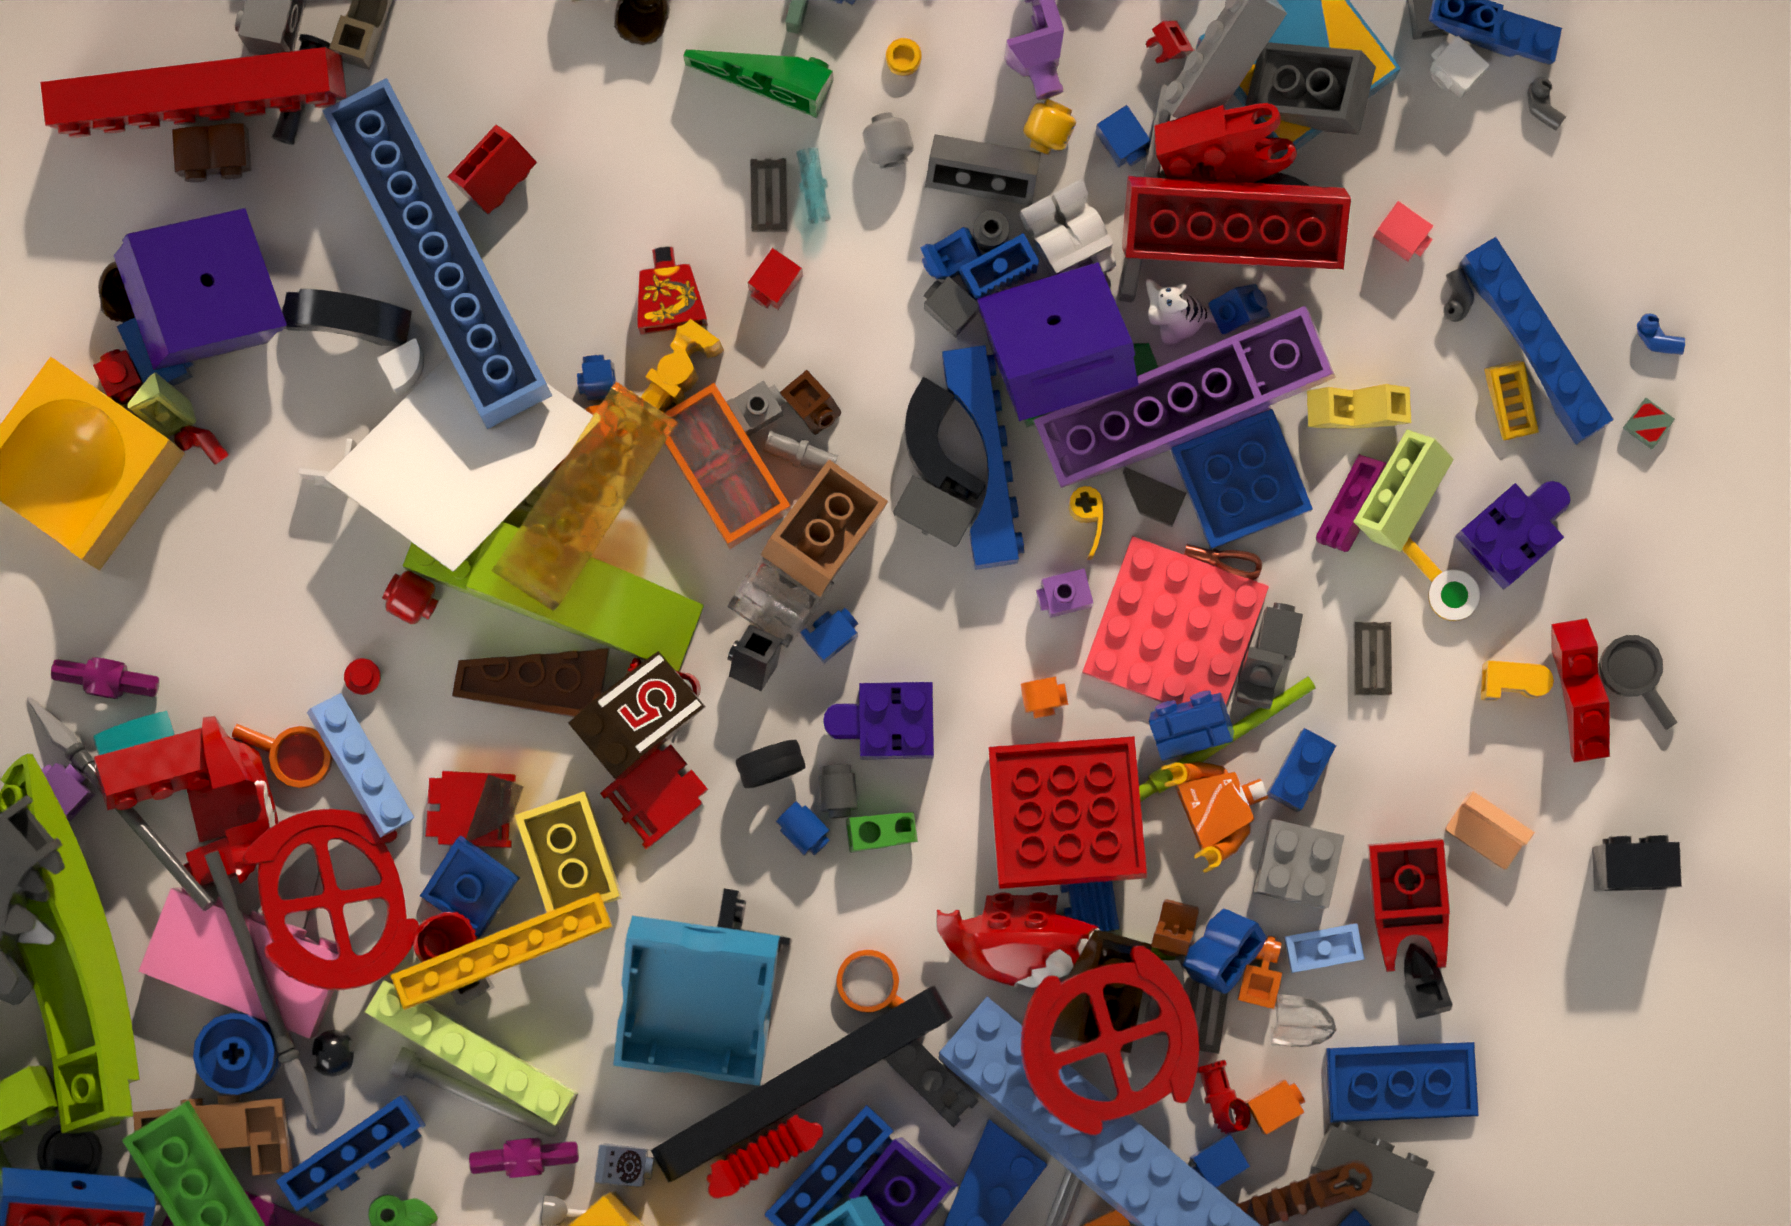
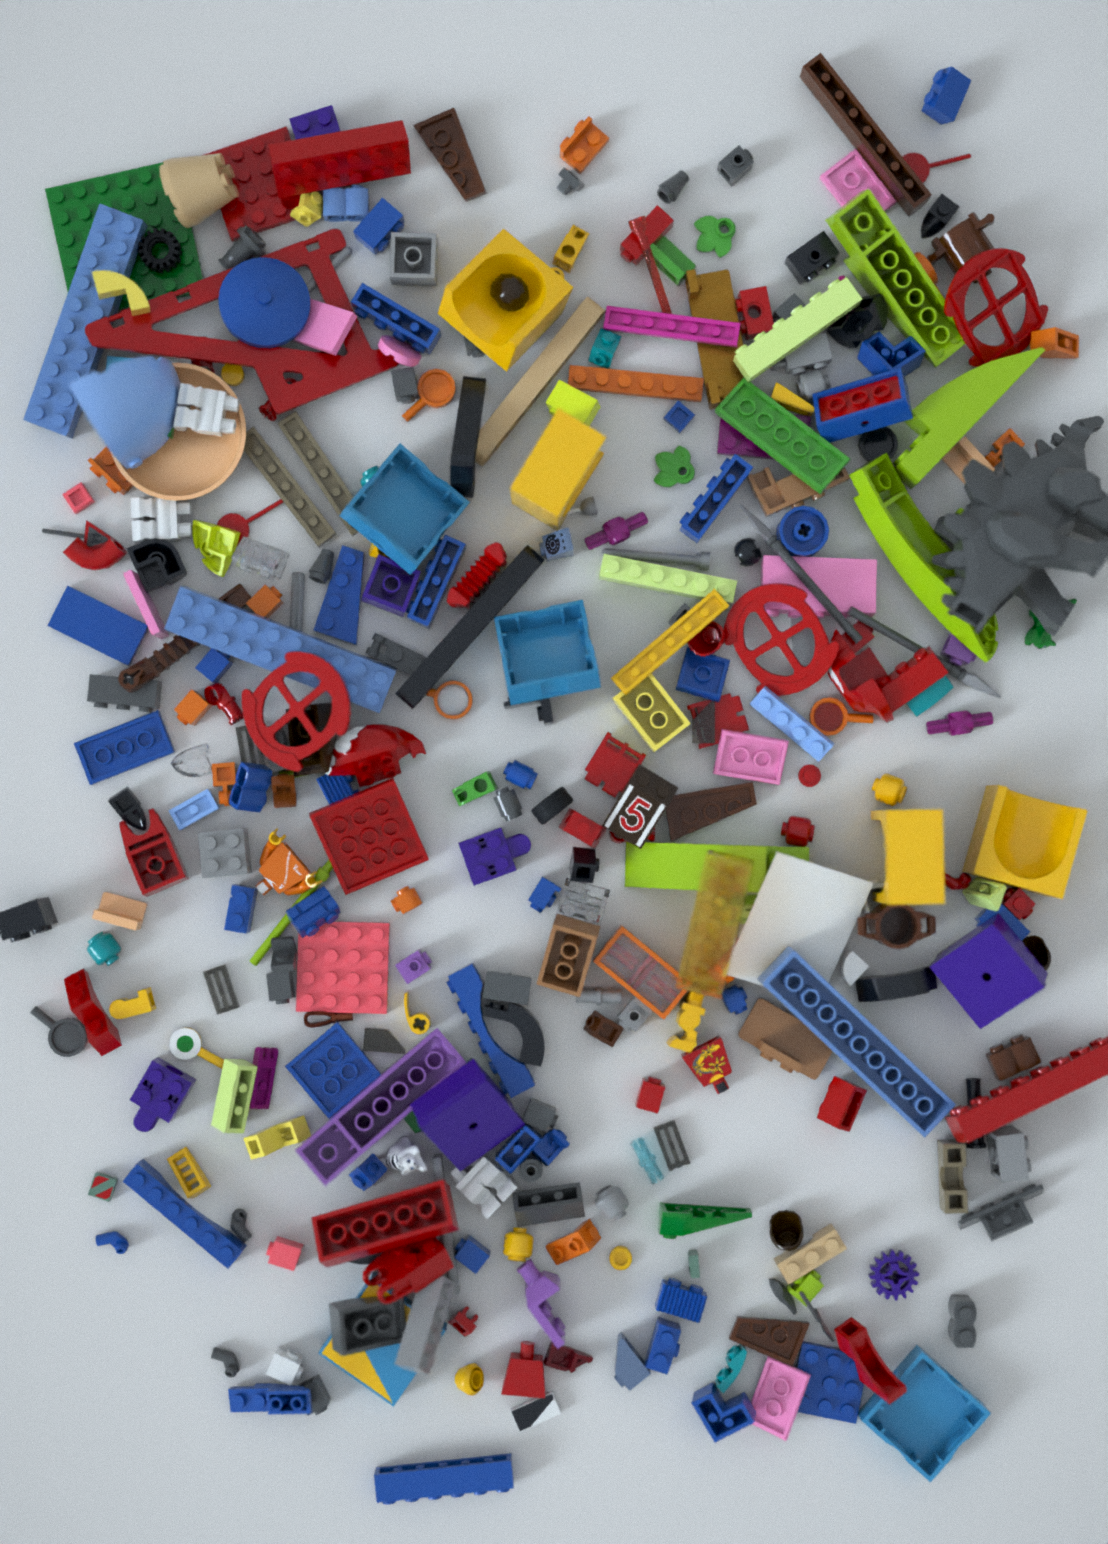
camera: 160 degrees right, 5 degrees up
none -> teal head [87,931,121,966]
none -> orange bracket [545,1219,601,1265]
none -> red torso [559,808,606,848]
none -> bright pink tile [713,729,789,785]
none -> medium nougat bracket [738,998,833,1080]
none -> reddish brown container [857,903,936,949]
none -> yellow piece [871,809,945,905]
none -> yellow head [872,773,907,806]

